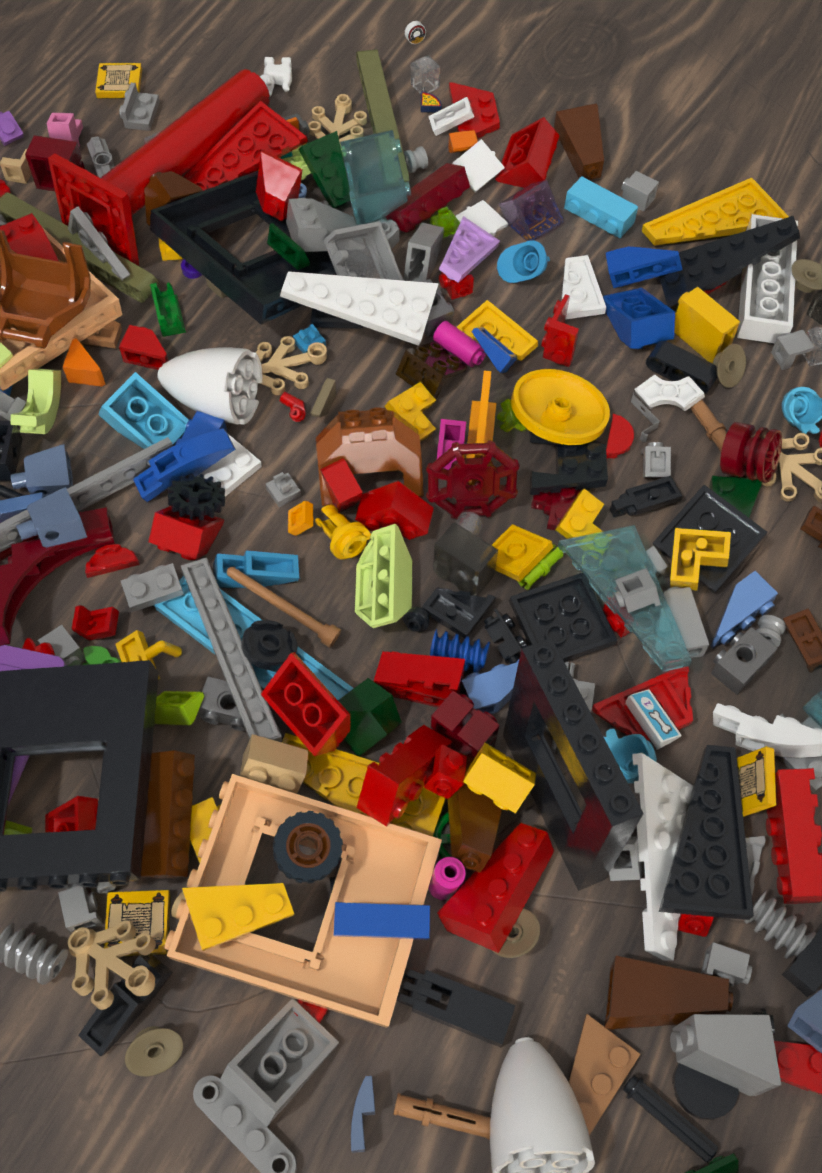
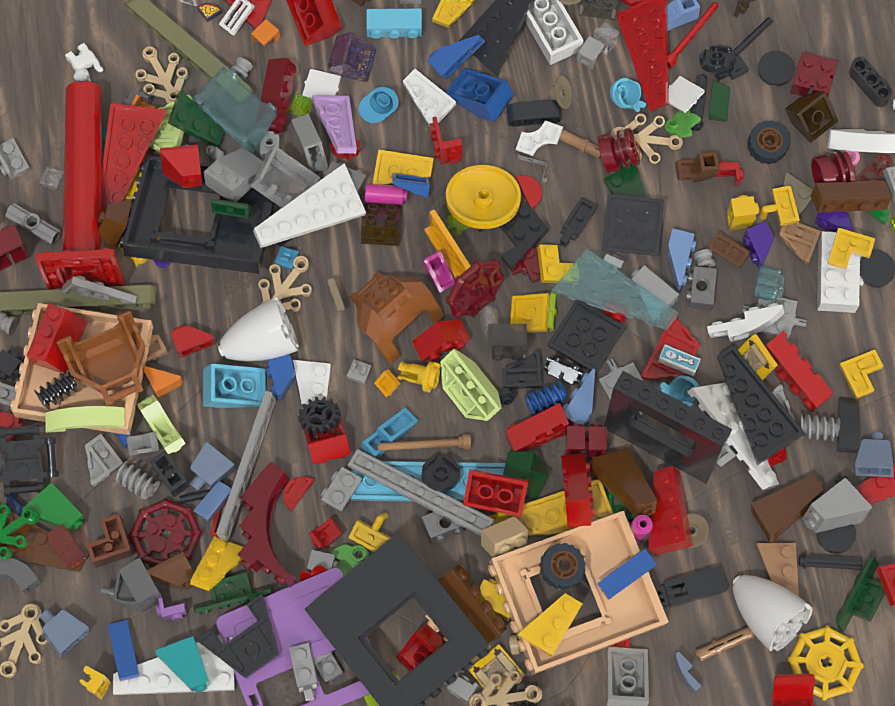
camera: 35 degrees left, 10 degrees up
sand blue torso [16,487,87,548] -> none
blue slope [133,428,236,502] -> none
green hinge [150,283,186,337] -> none
lime slope [154,691,204,725] -> none
red arm [279,392,306,422] -> none
red slope [320,458,363,512] -> none
yellow plate [384,382,436,442] -> none
red bracket [424,744,467,799] -> none
white piece [452,139,505,192] -> none
yellow brick [463,743,536,813] -> none
light grey brick [614,568,661,613] -> none
light grey bracket [641,442,671,478] -> none
yellow brick [670,528,731,591] -> none
yellow brick [674,287,740,363] -> none
light grey brick [701,943,752,987] -> none

